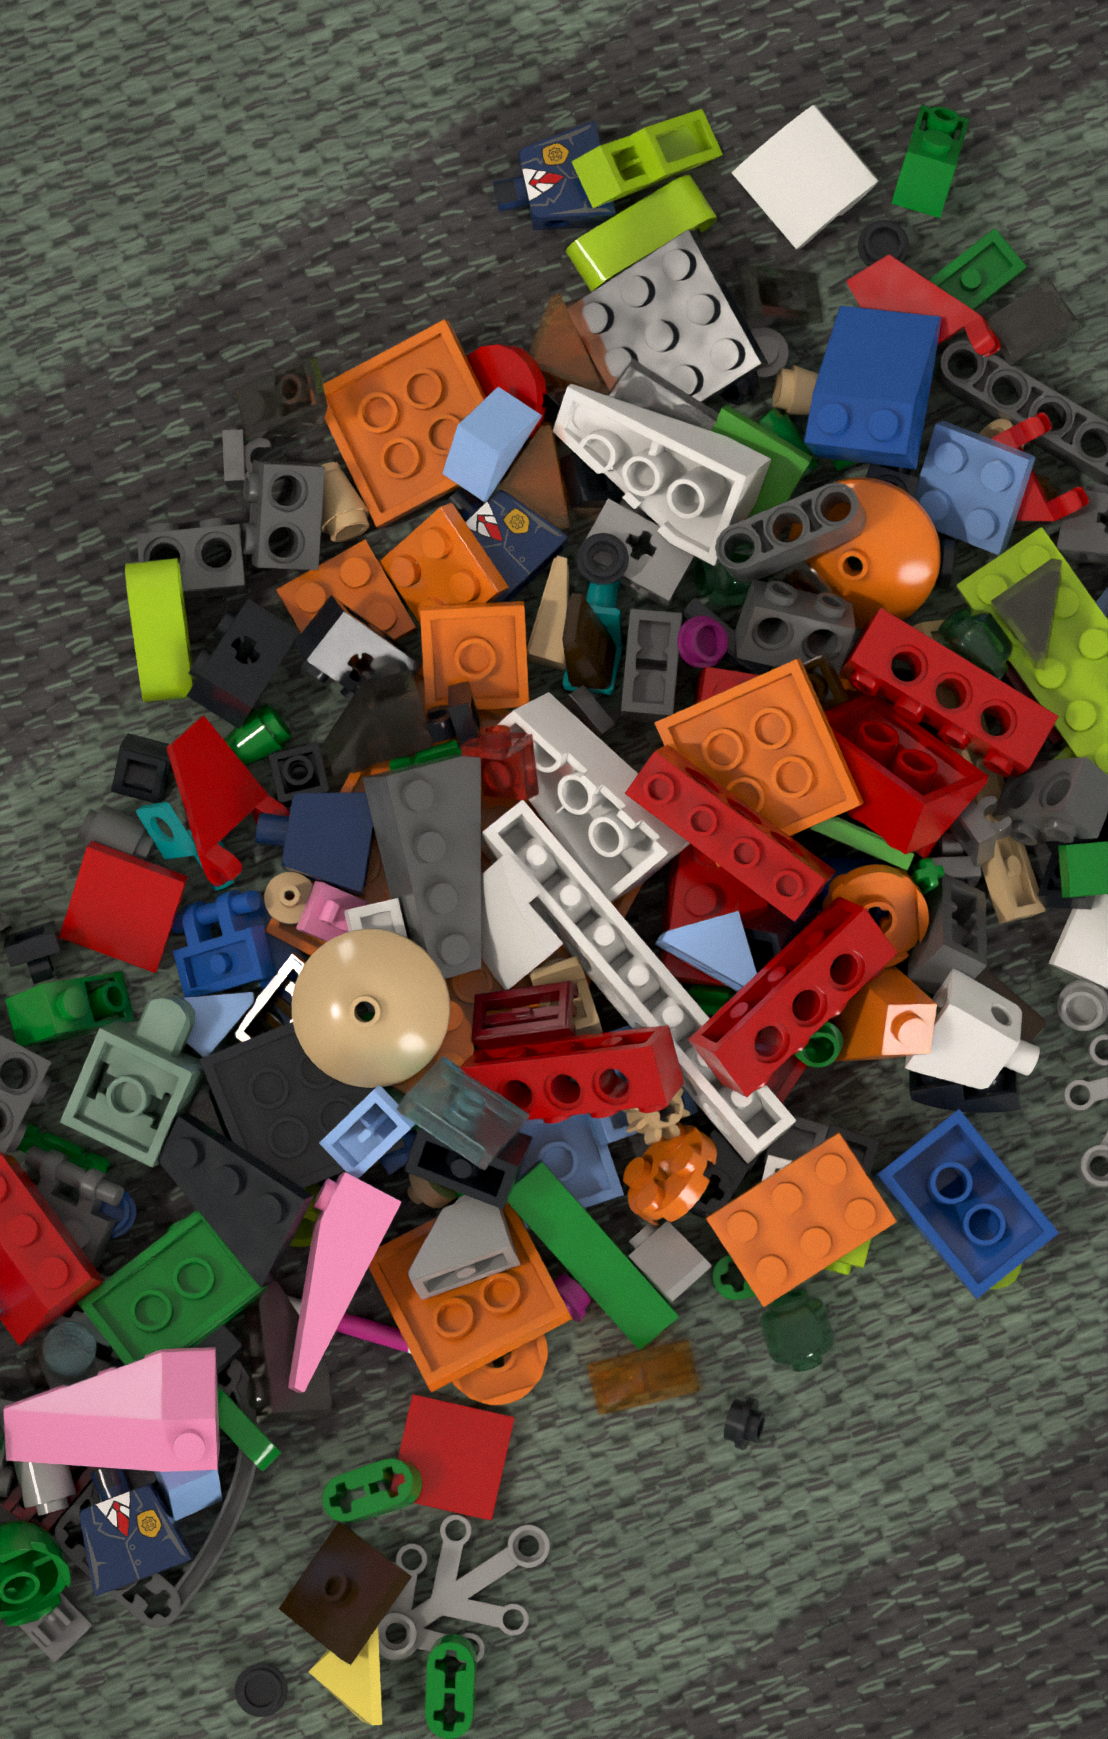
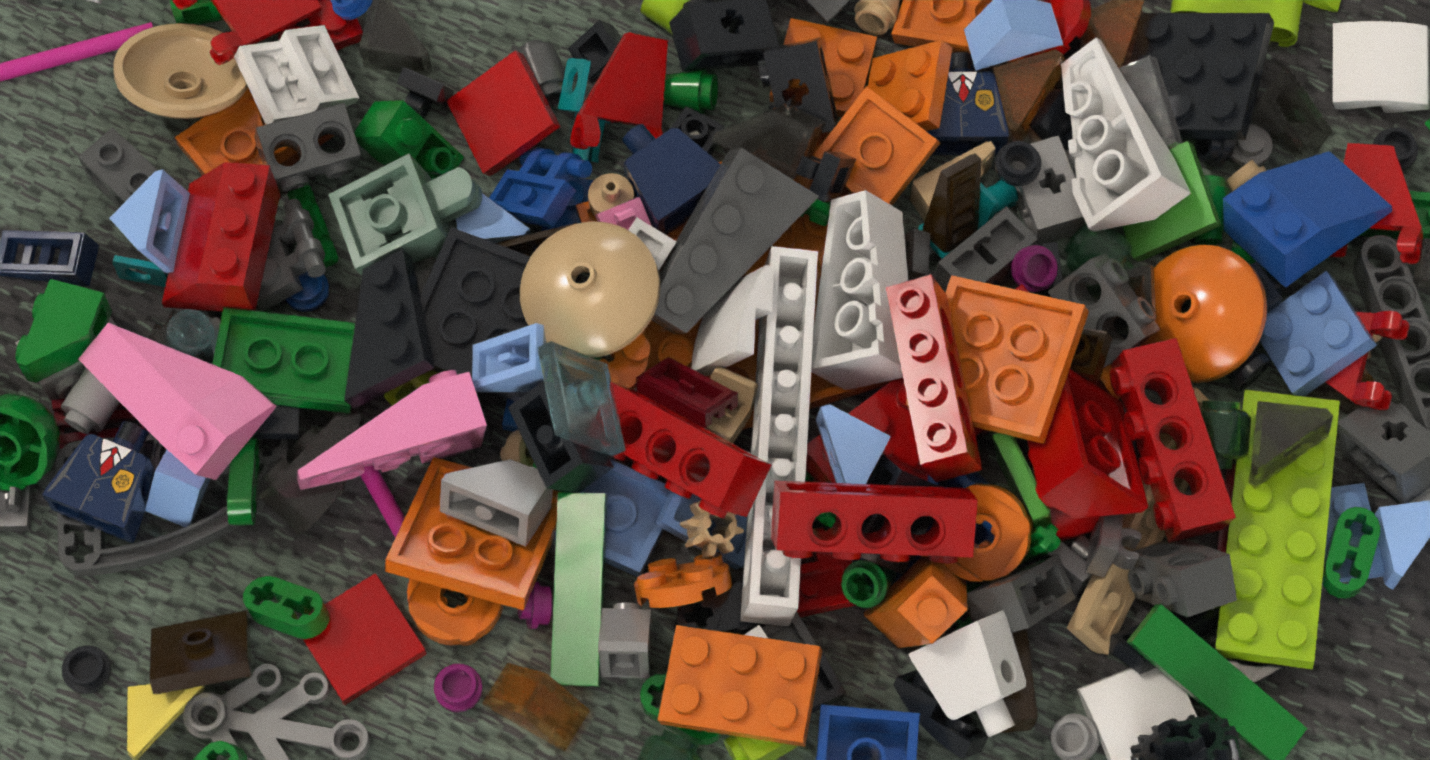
camera: 45 degrees right, 15 degrees down
clear red bracket [461,725,539,800] -> none
dark grey beam [715,482,866,583] -> none
none -> magenta plate [434,664,483,712]

